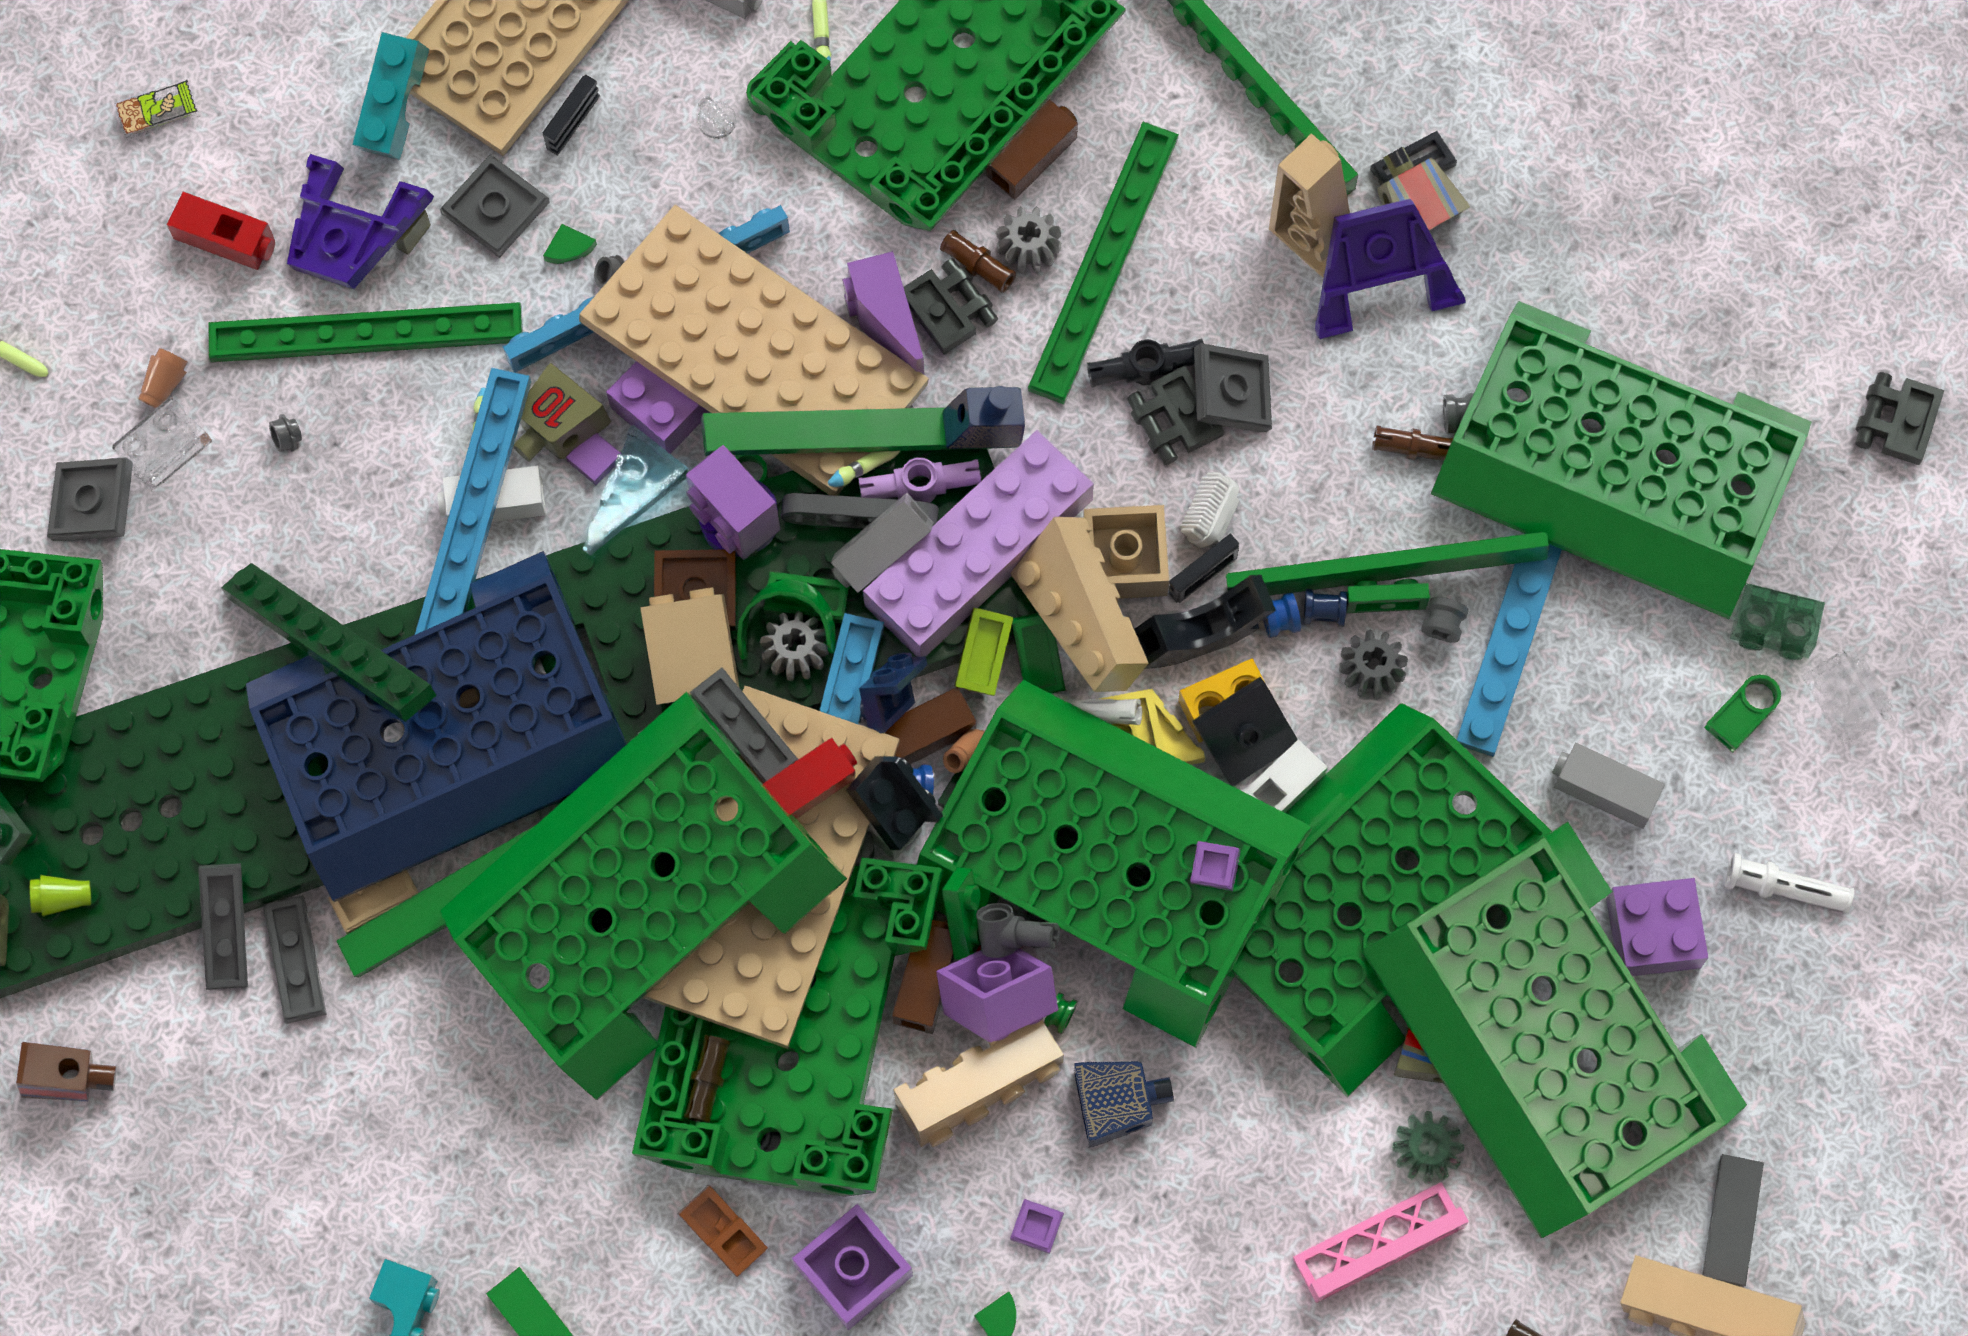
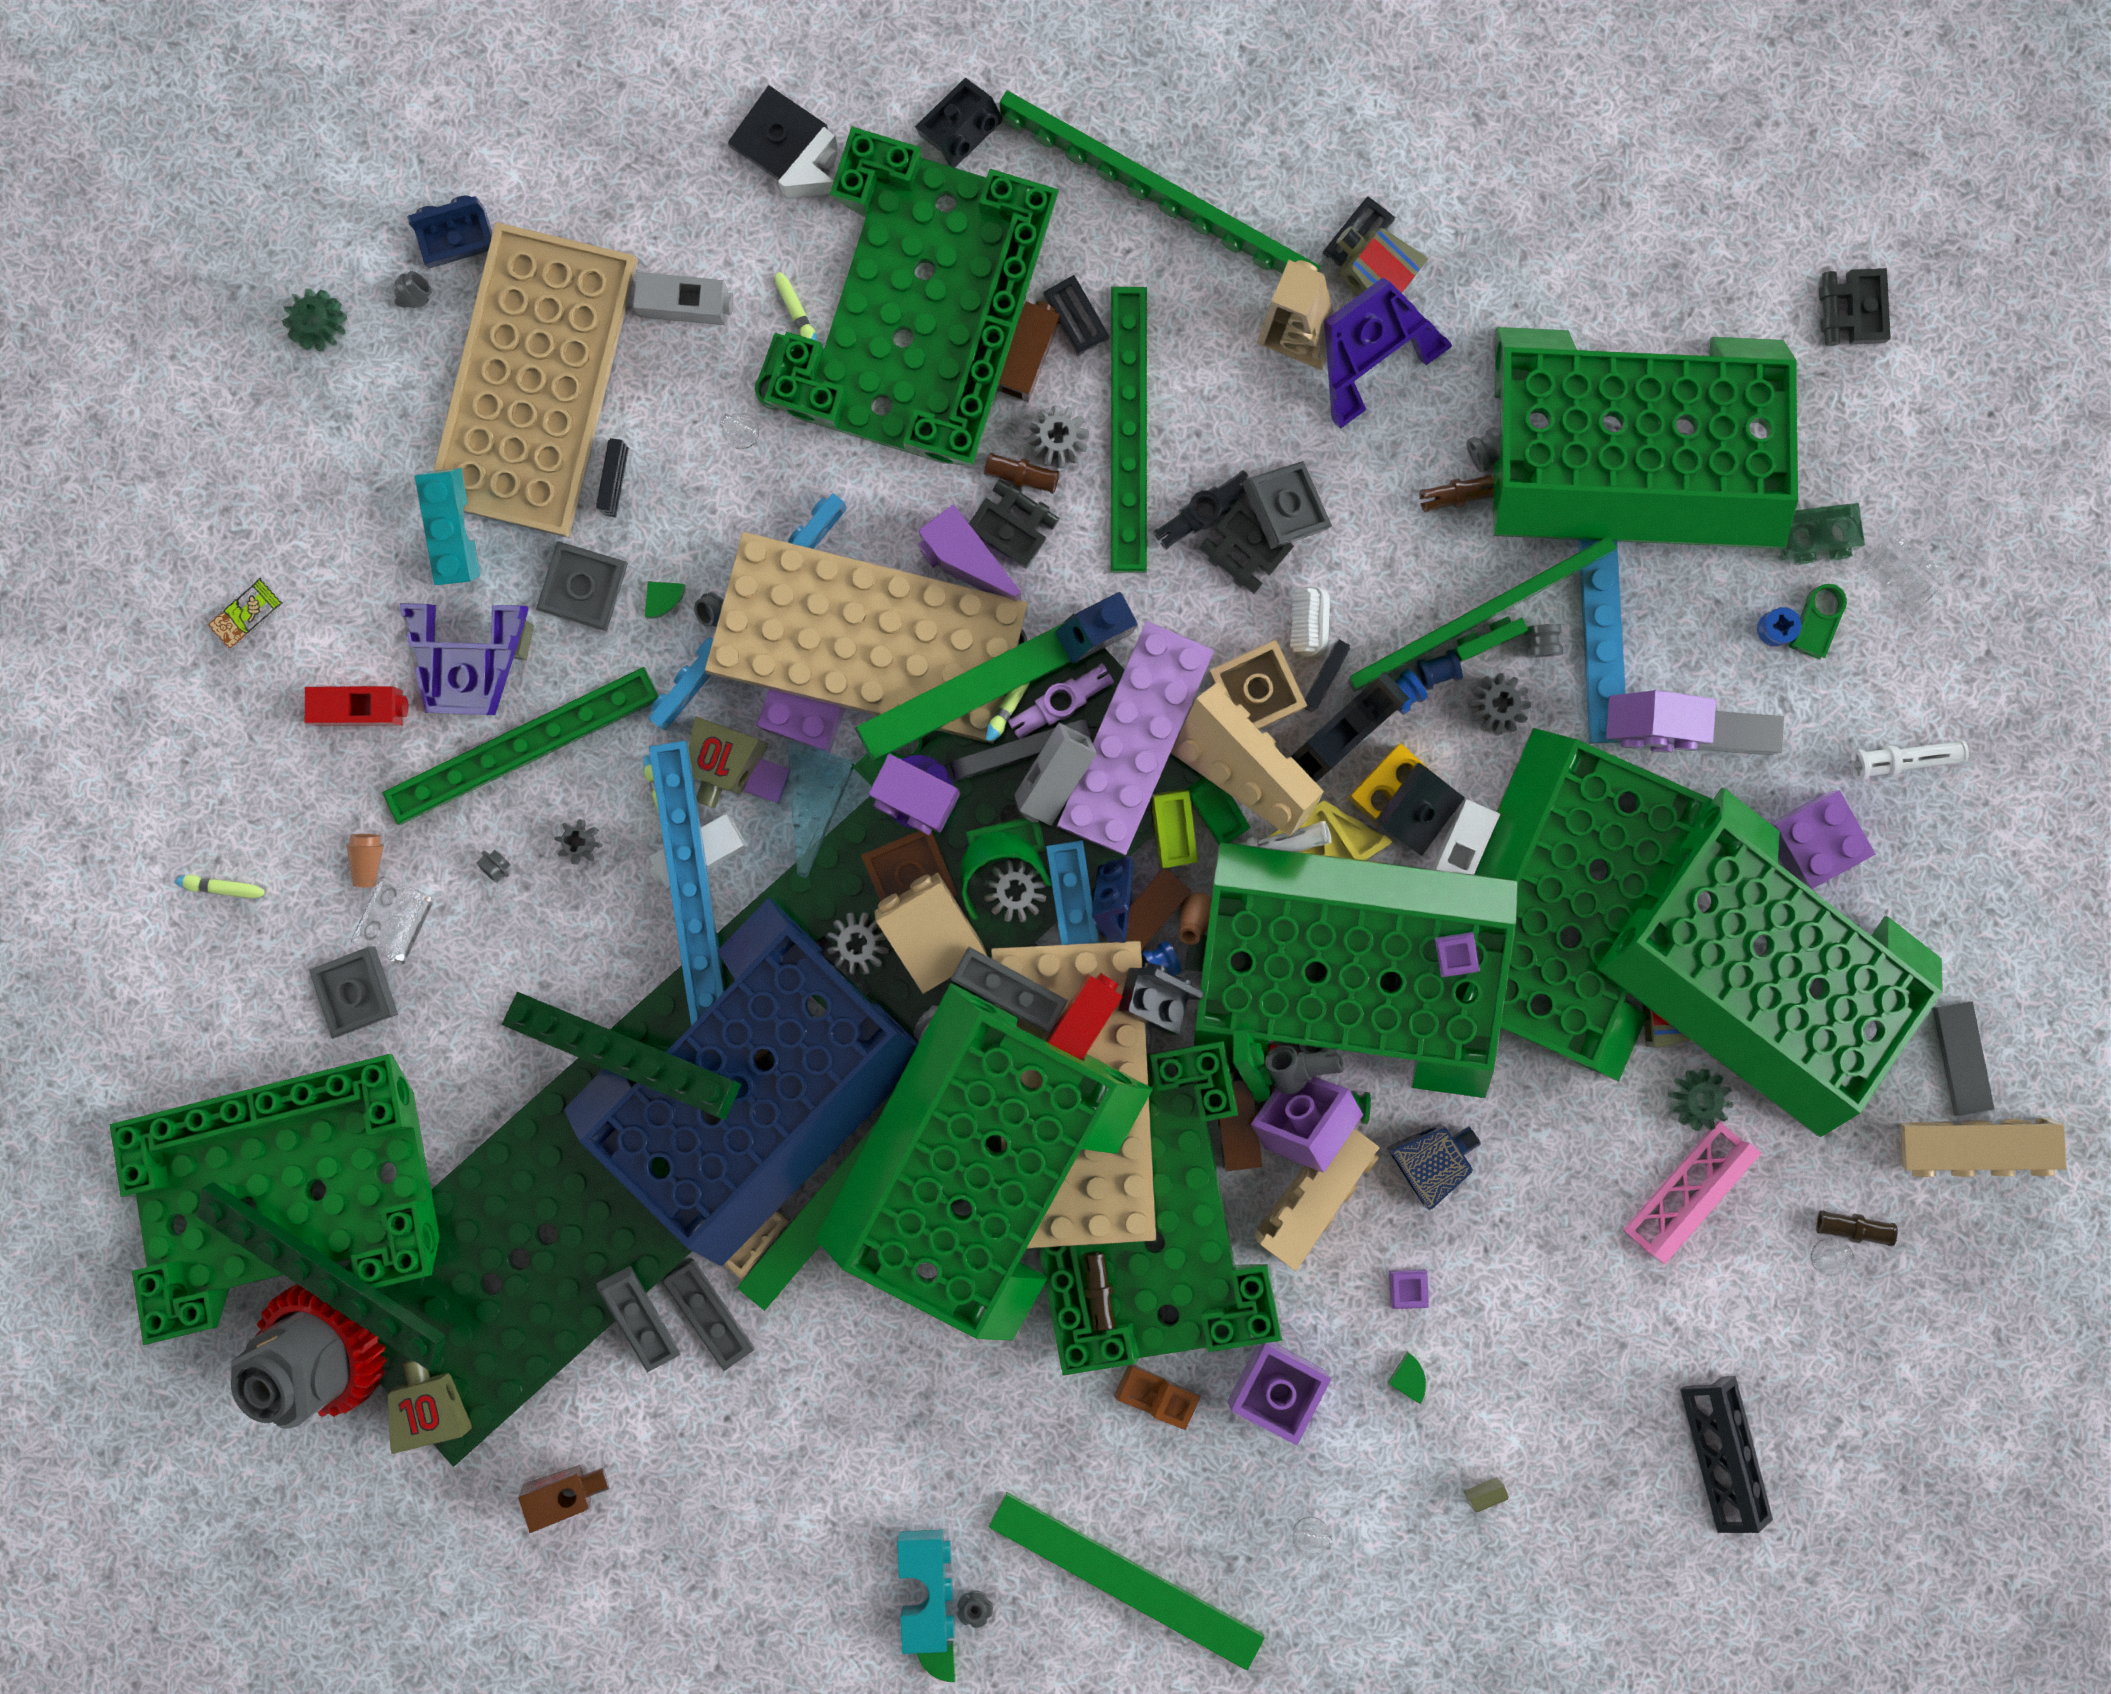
camera: 25 degrees left, 15 degrees up
lime cone [30,875,91,916] -> none
none -> dark grey gear [554,819,603,865]
none -> light grey gear [827,913,889,975]
none -> black tile [1043,275,1110,356]
none -> medium lavender brick [1606,690,1716,753]
none -> blue wheel [1757,607,1801,647]

